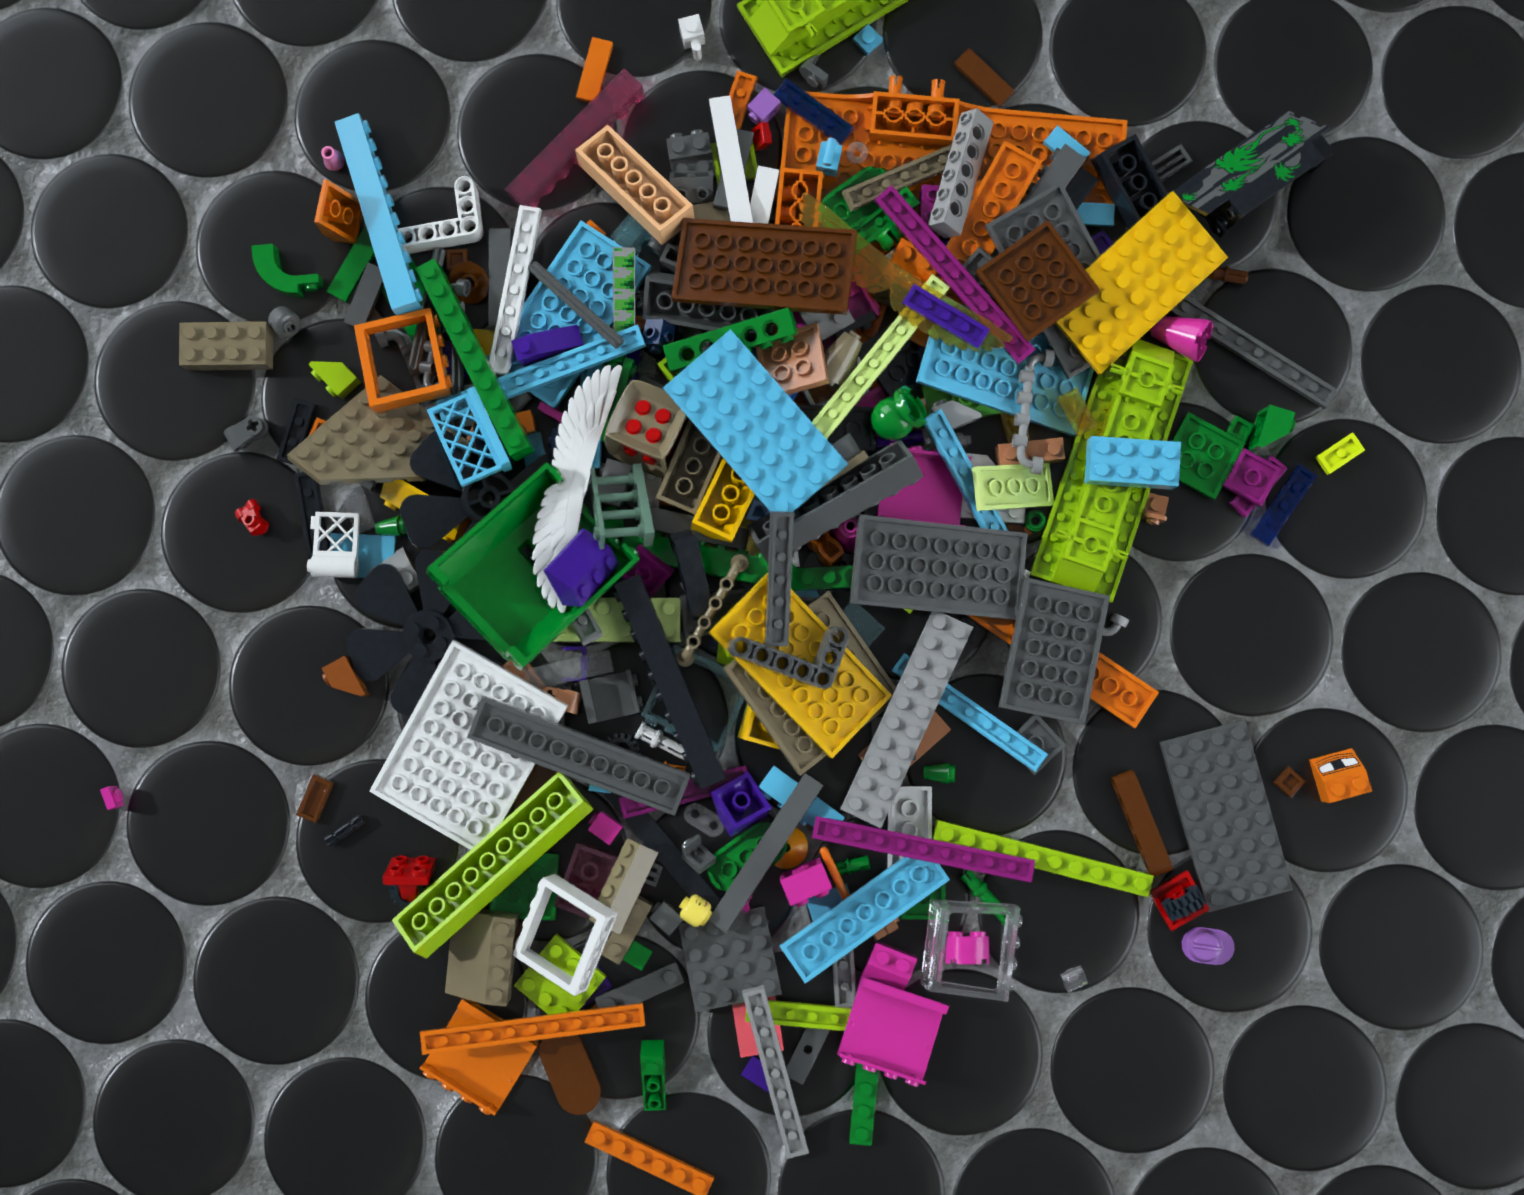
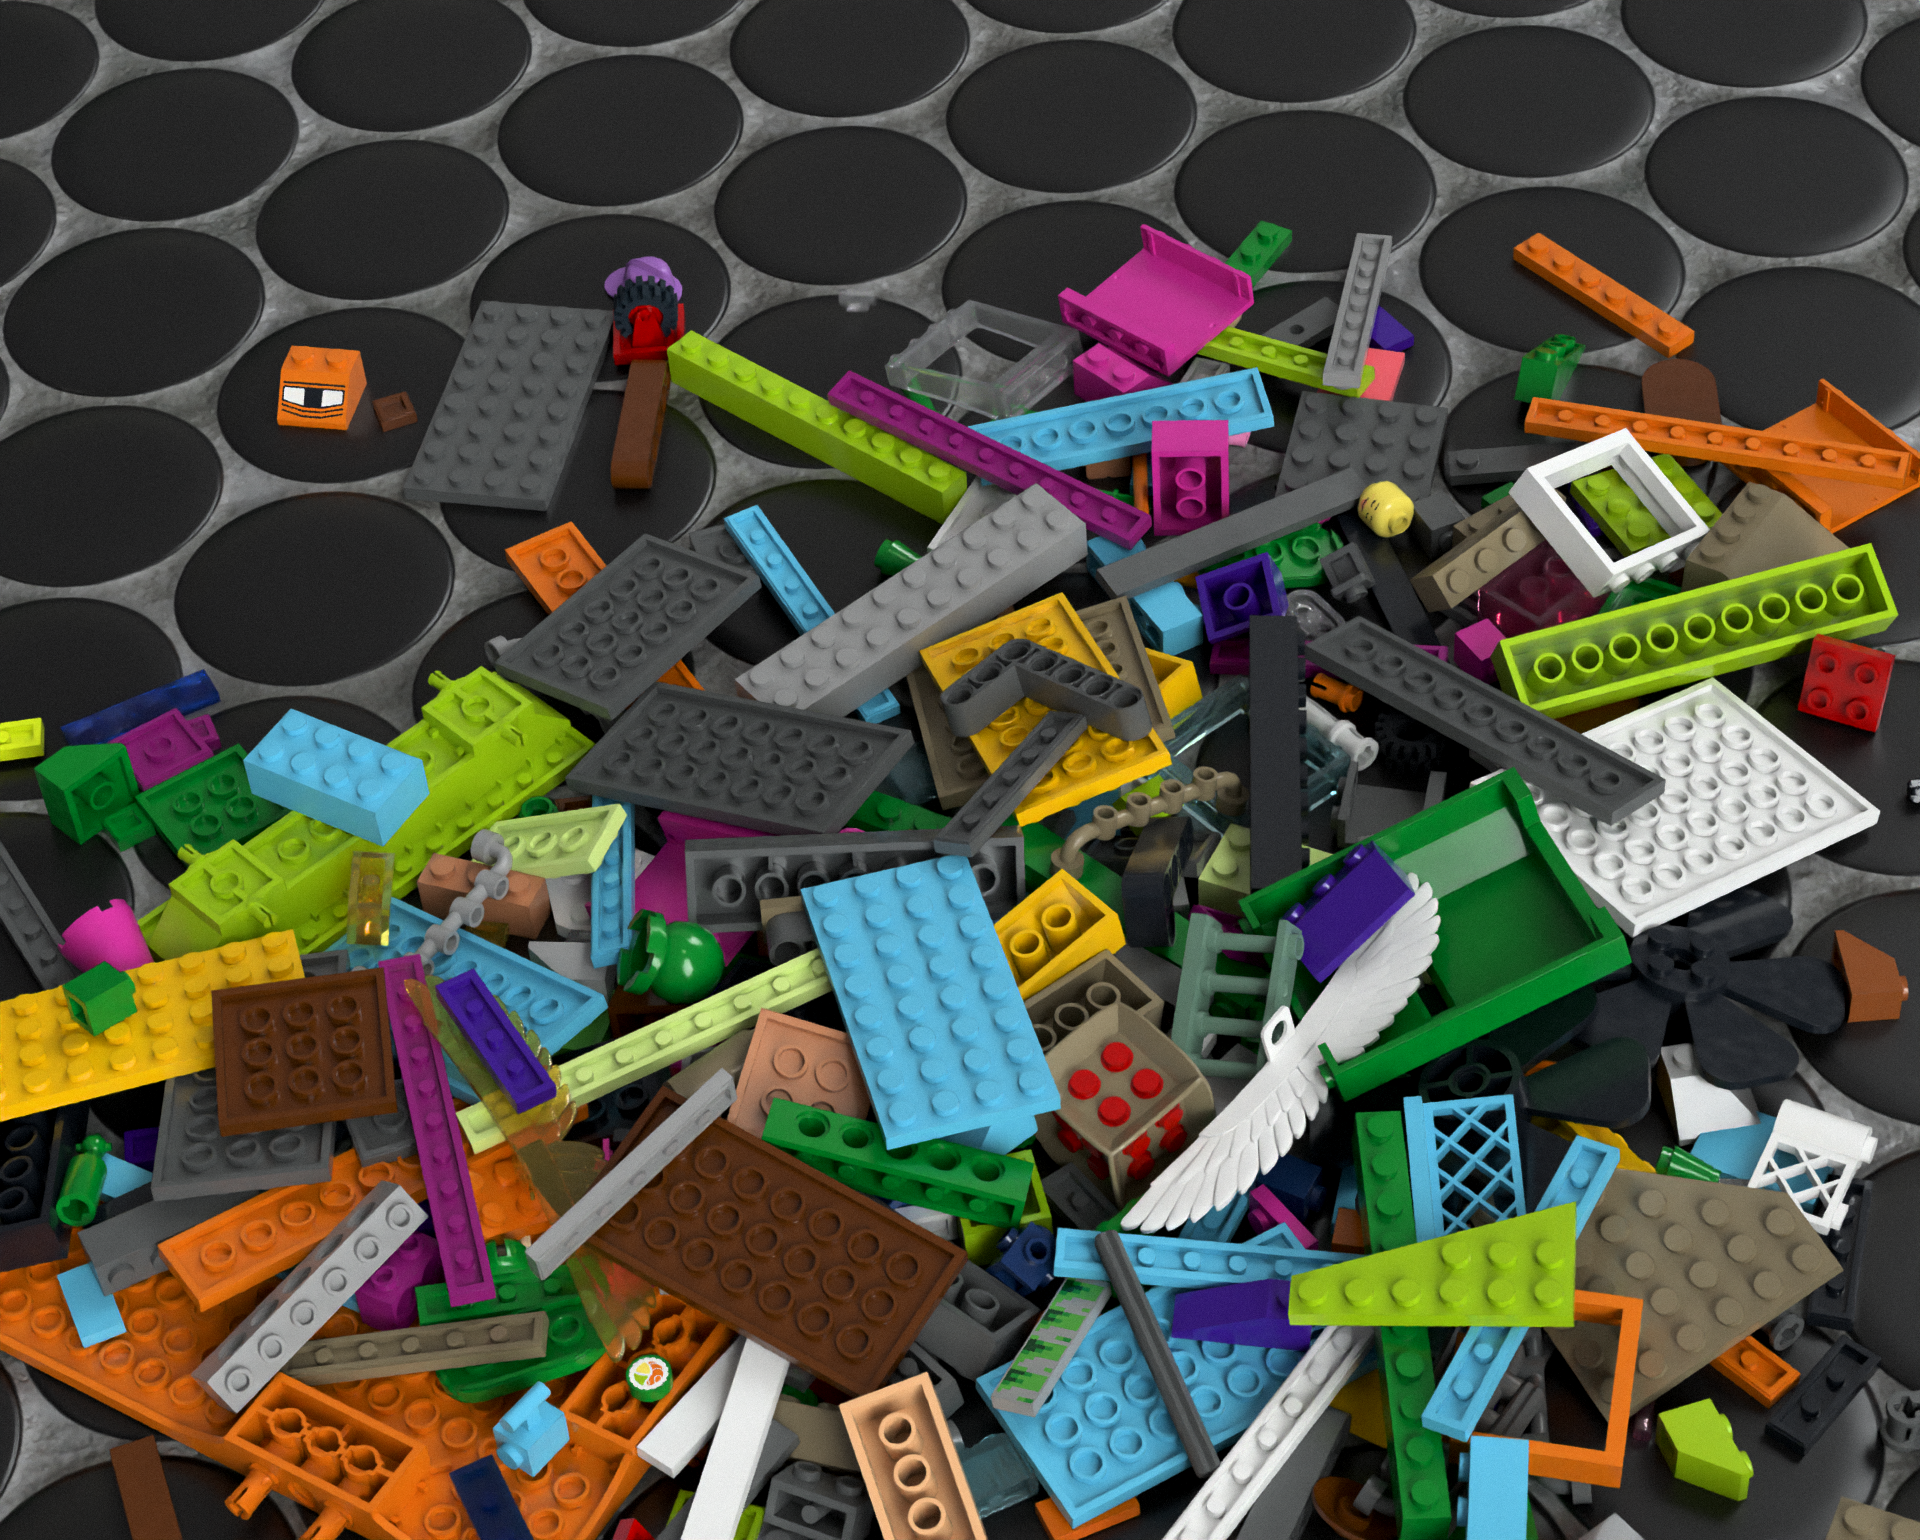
camera: 155 degrees left, 40 degrees down
clear plate [847,142,868,164] -> none
dark pink brick [944,931,990,964] -> none
none -> green wheel [56,1133,112,1227]
none -> green brick [62,961,137,1037]
none -> light grey tile [524,1068,737,1280]
none -> tile [626,1355,674,1402]
none -> lime wing [1288,1201,1577,1327]
none -> medium azure plate [1421,1135,1620,1443]

